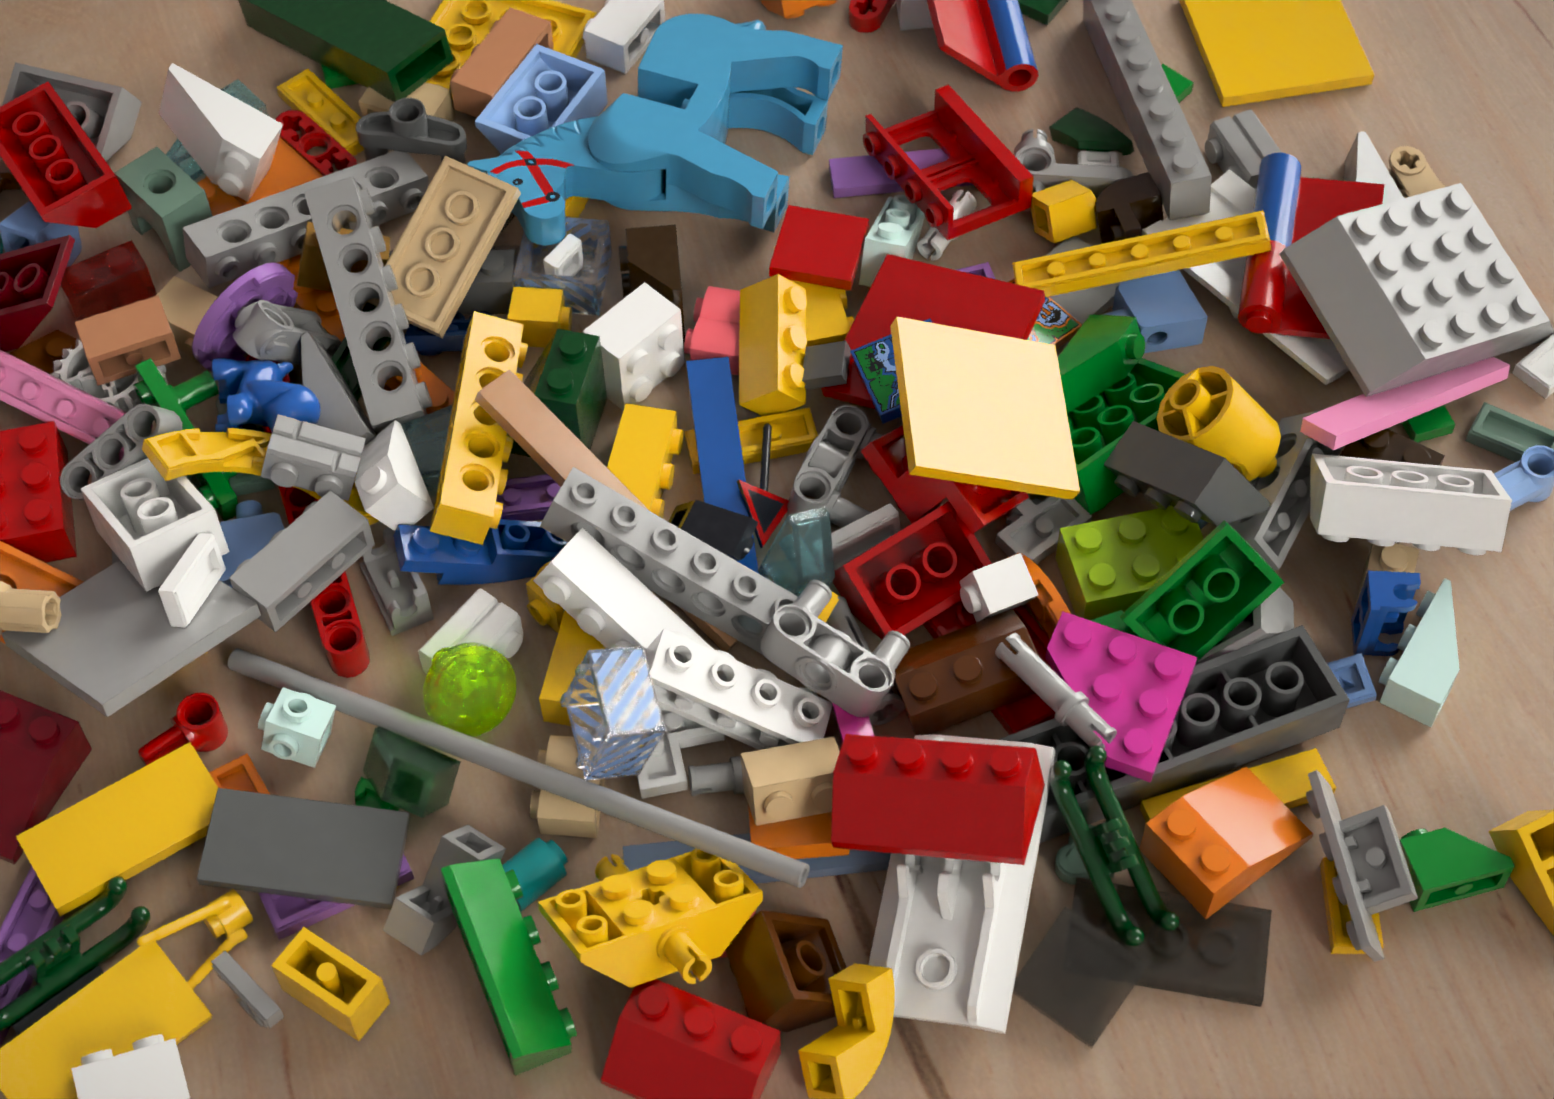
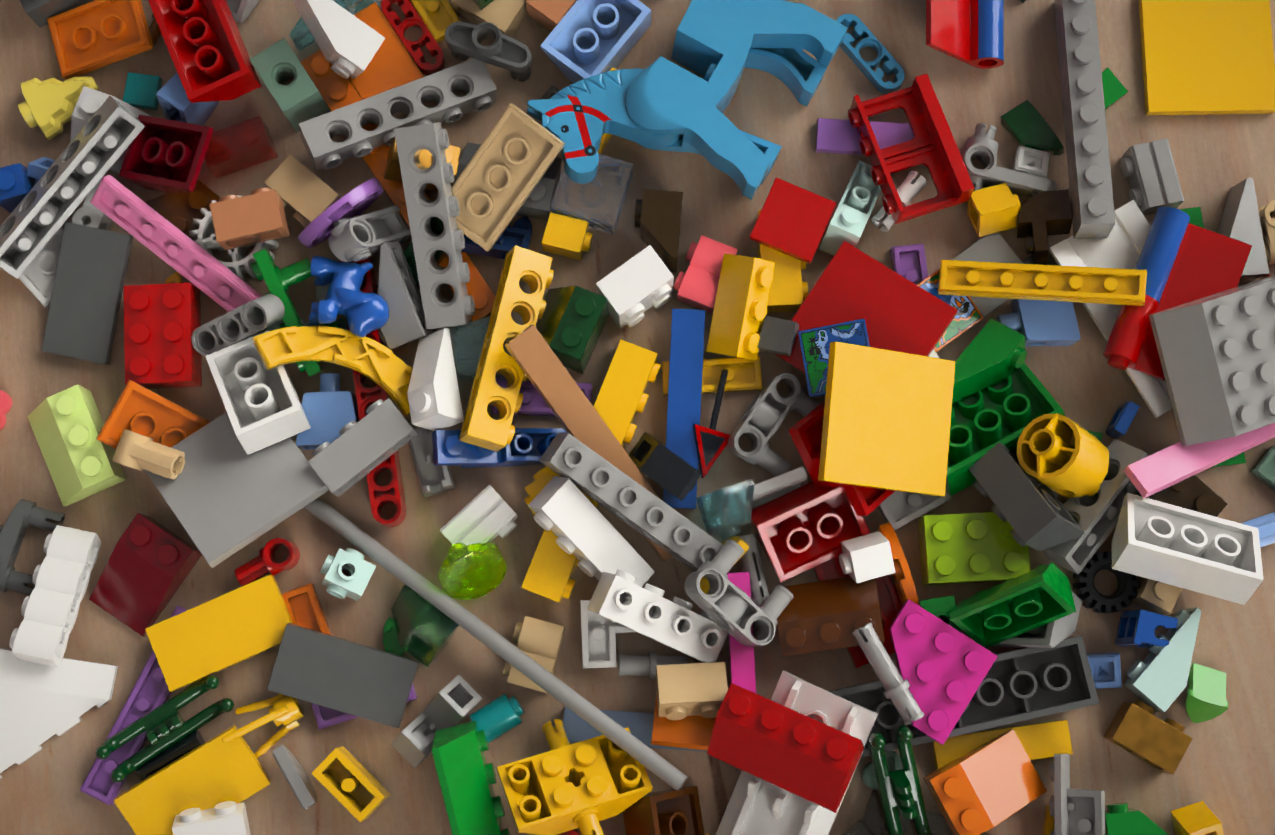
camera: 10 degrees right, 25 degrees up
white tile [158,533,226,628] -> none
light grey brick [260,414,366,501] -> none
white tile [543,233,584,288] -> none
clear container [560,646,666,781] -> none
none -> dark azure beam [836,14,905,94]
none -> black tyre [1072,551,1140,613]
none -> pearl gold brick [1103,700,1193,775]
none -> blue tile [1105,401,1140,439]
none -> tile [1186,663,1228,723]

